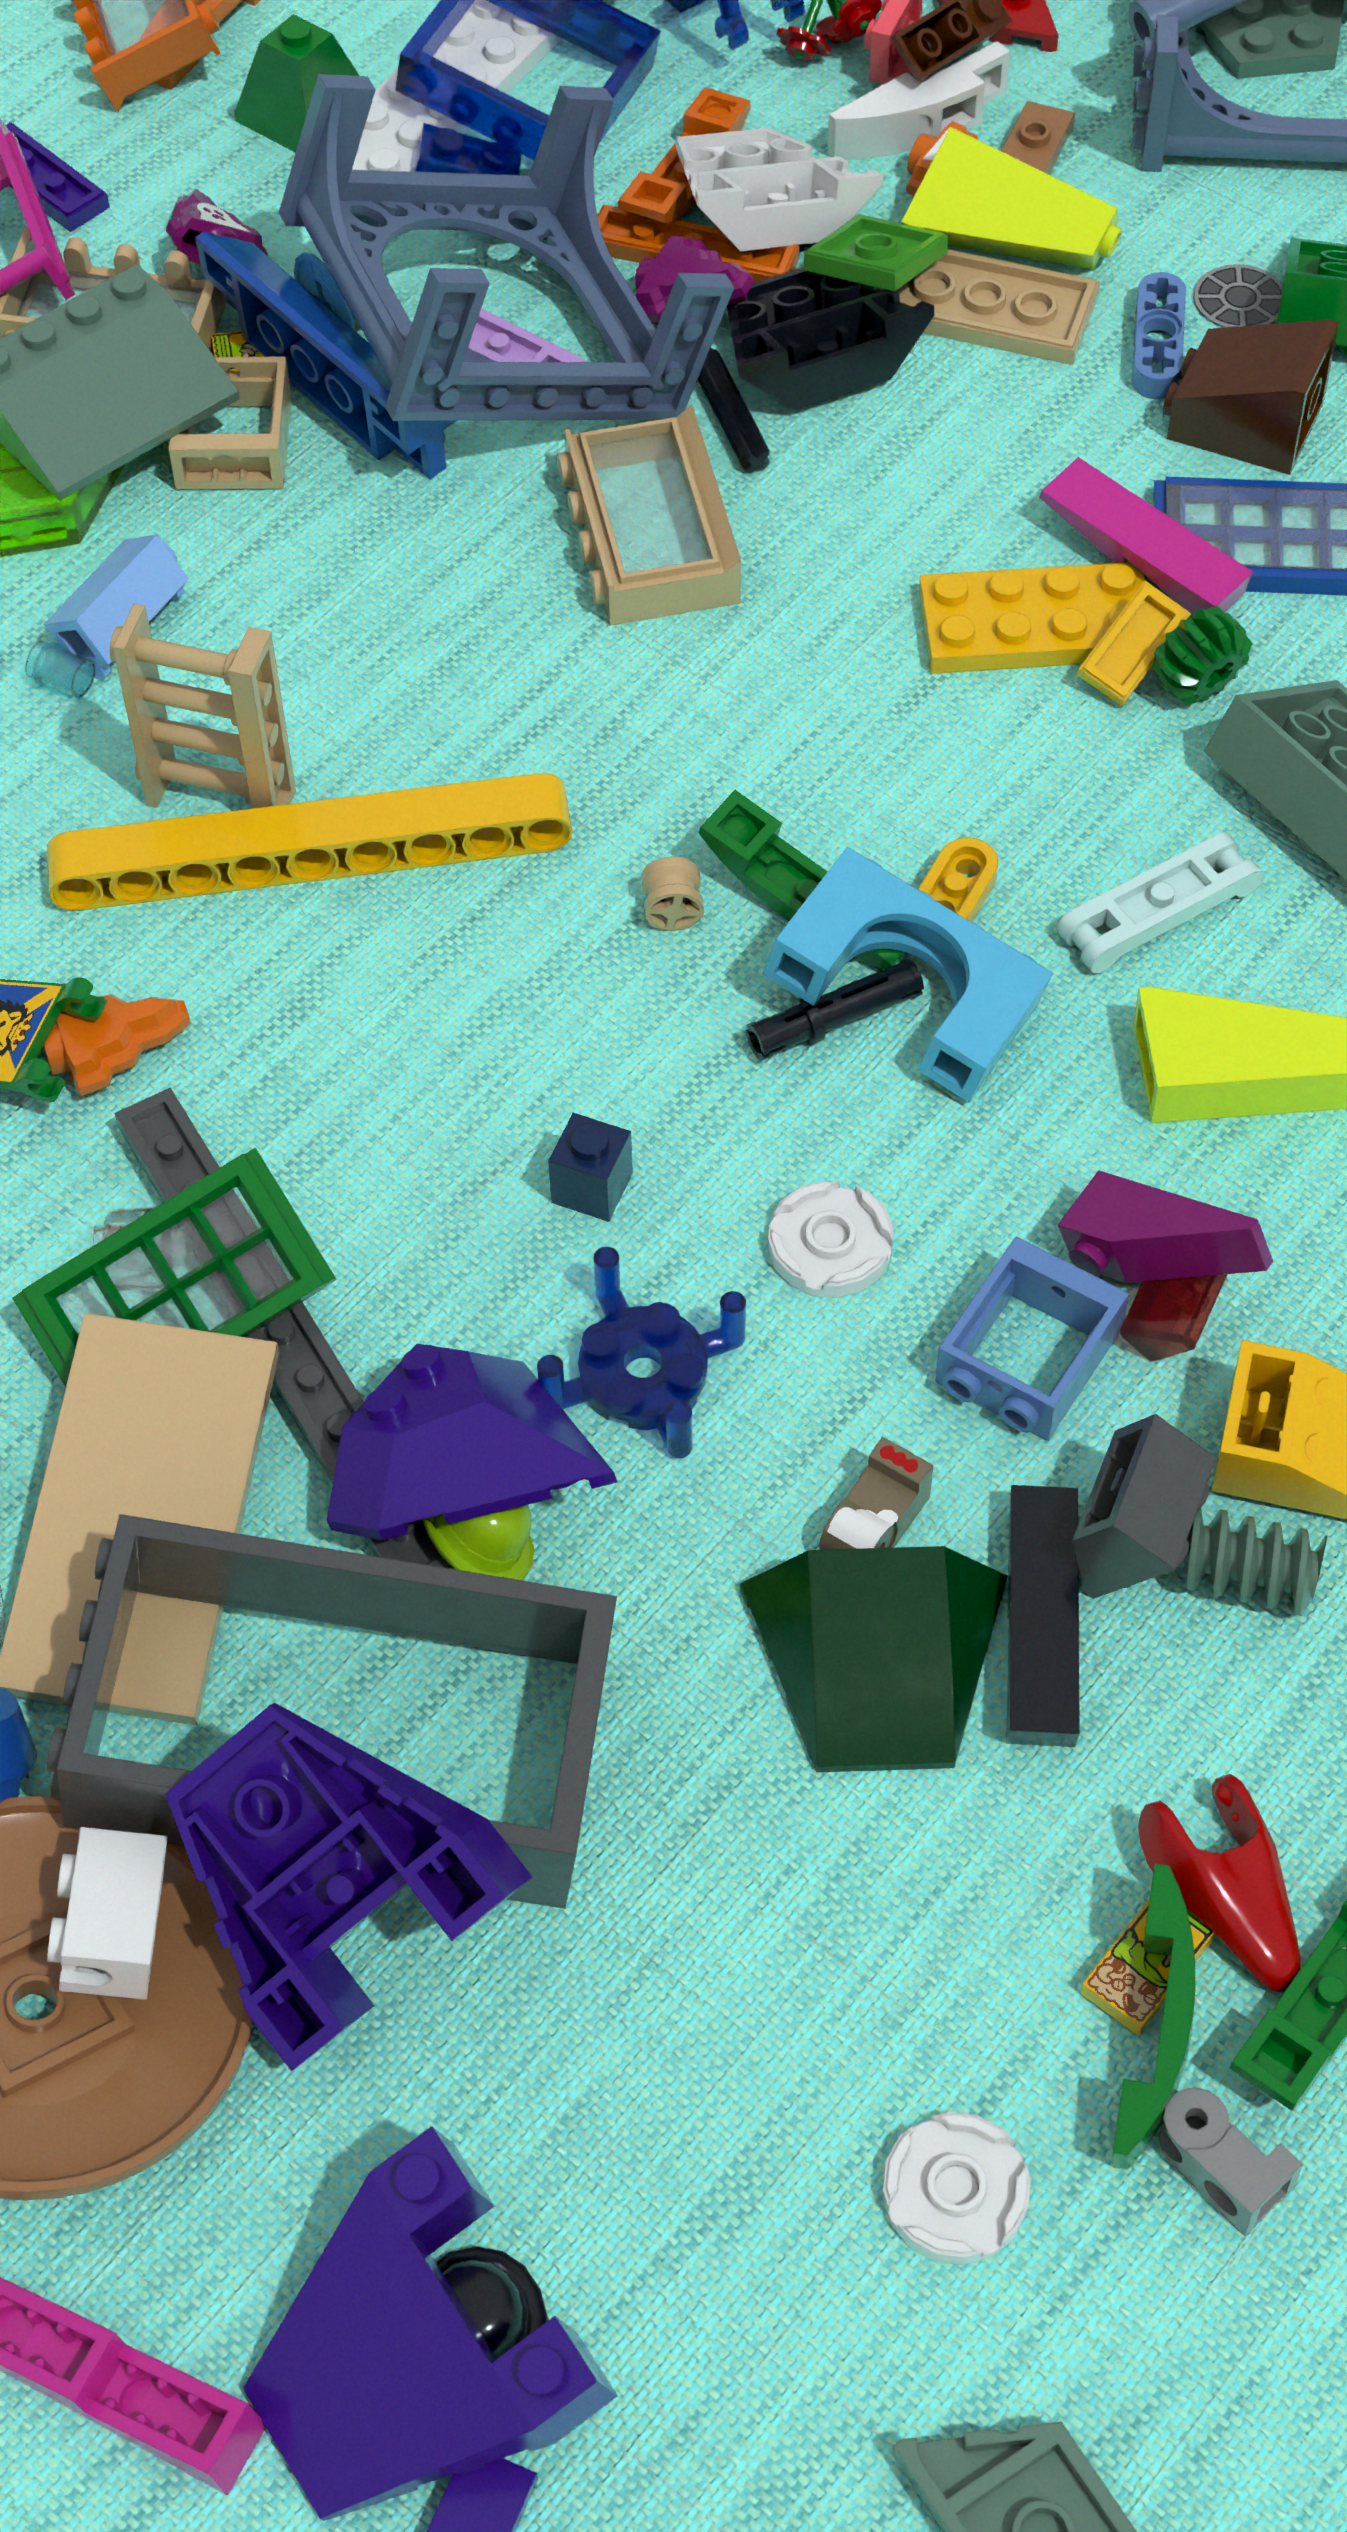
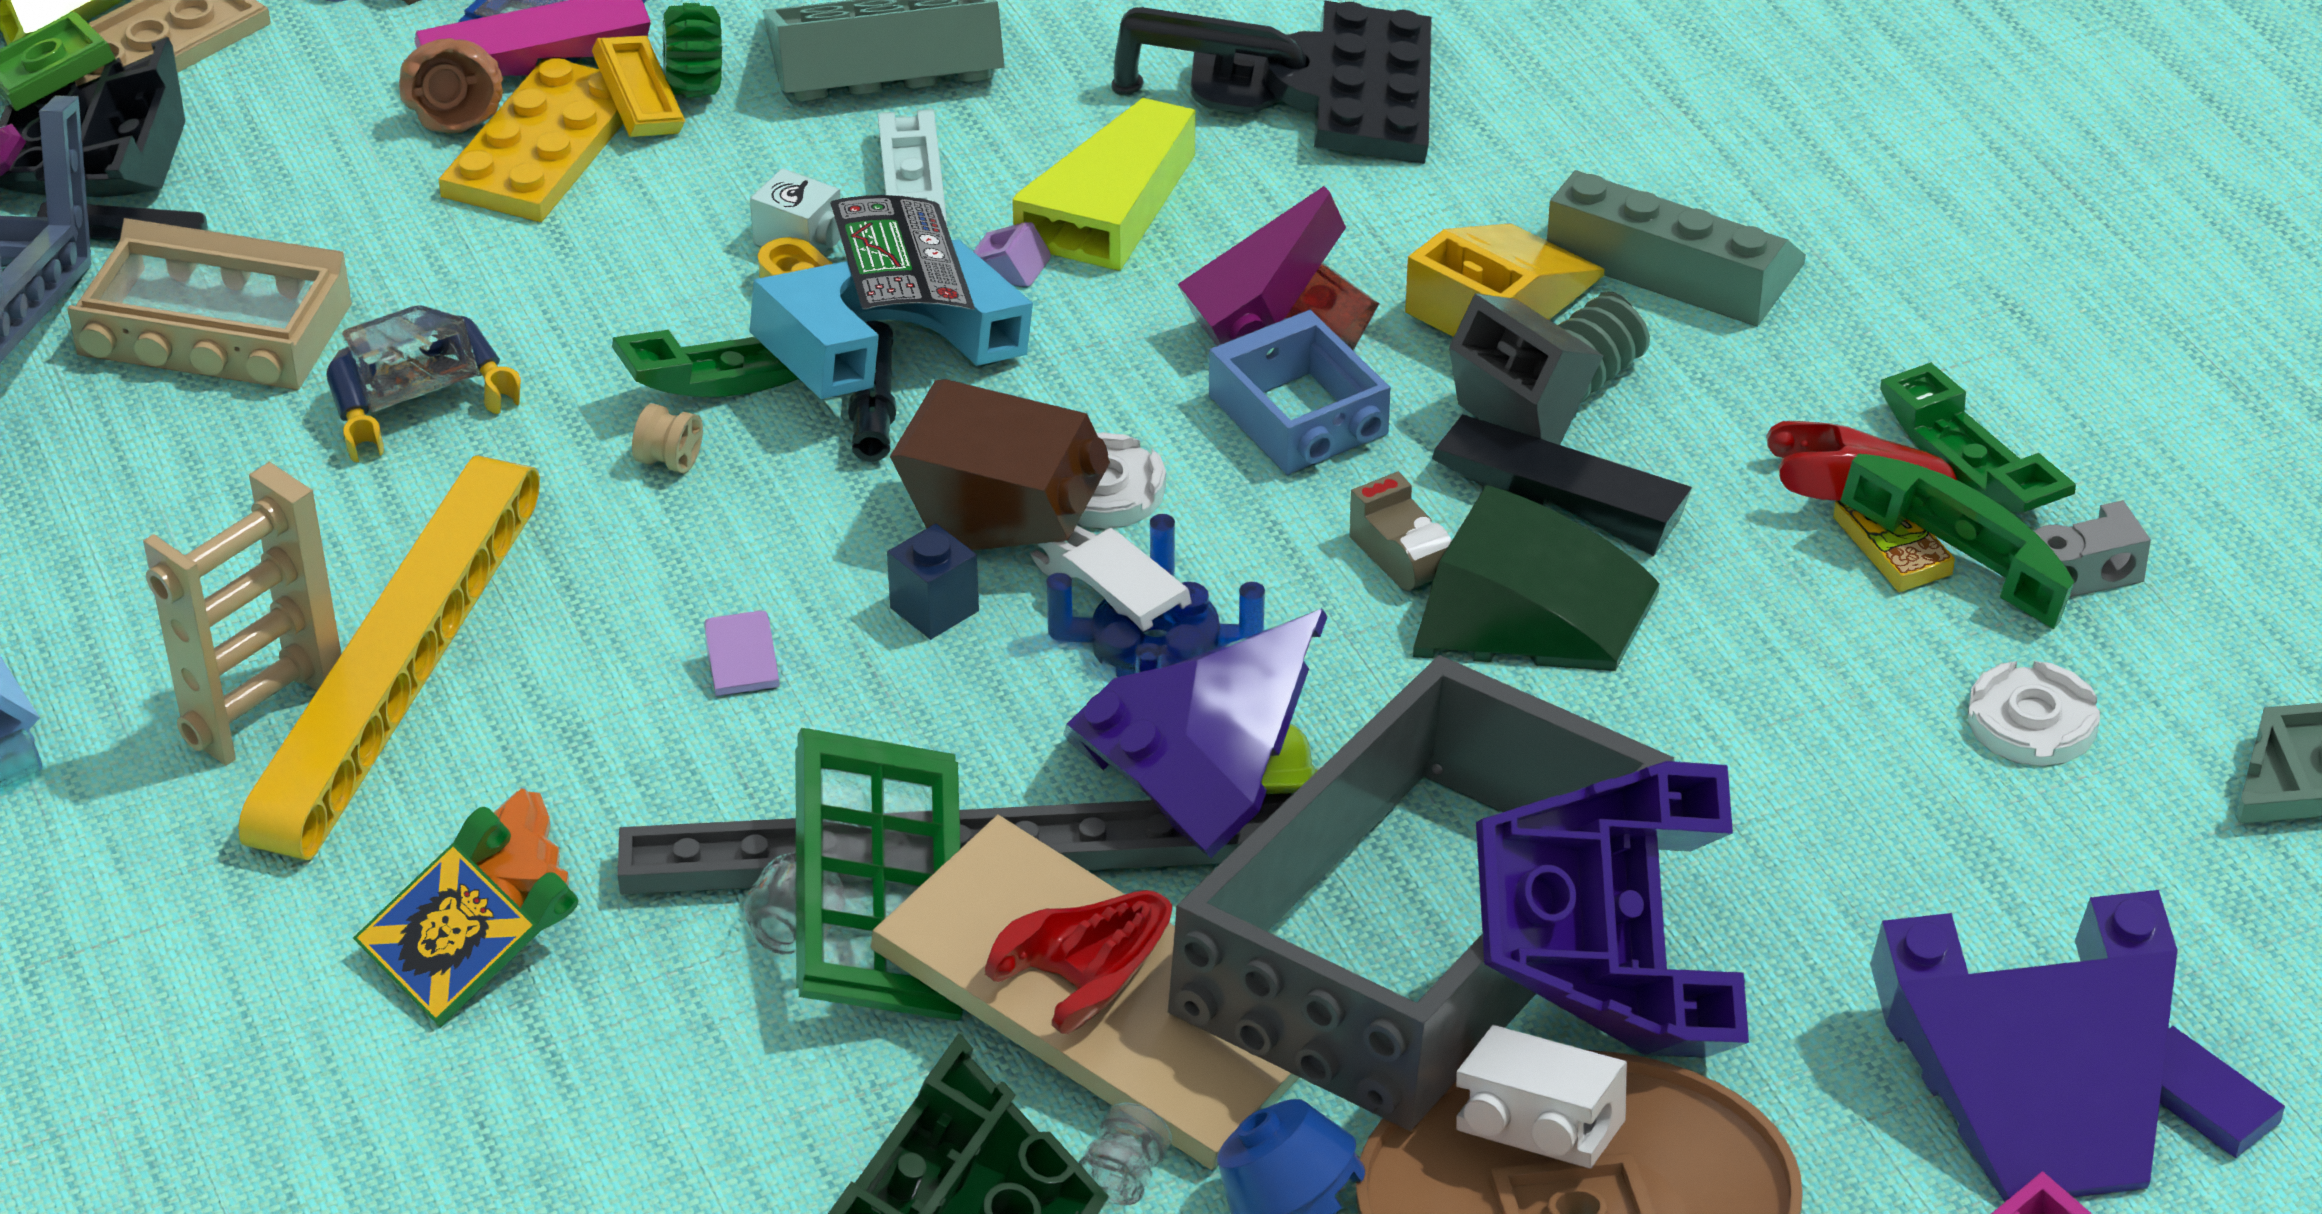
camera: 65 degrees left, 15 degrees down
none -> clear torso [326,305,521,463]
none -> nougat hair [399,38,503,133]
none -> lavender slope [704,611,780,696]
none -> light aqua brick [750,168,841,254]
none -> sticker [830,195,975,310]
none -> reddish brown slope [890,379,1110,551]
none -> lavender slope [973,222,1051,287]
none -> red animal [985,890,1172,1034]
none -> white arm [1030,525,1192,632]

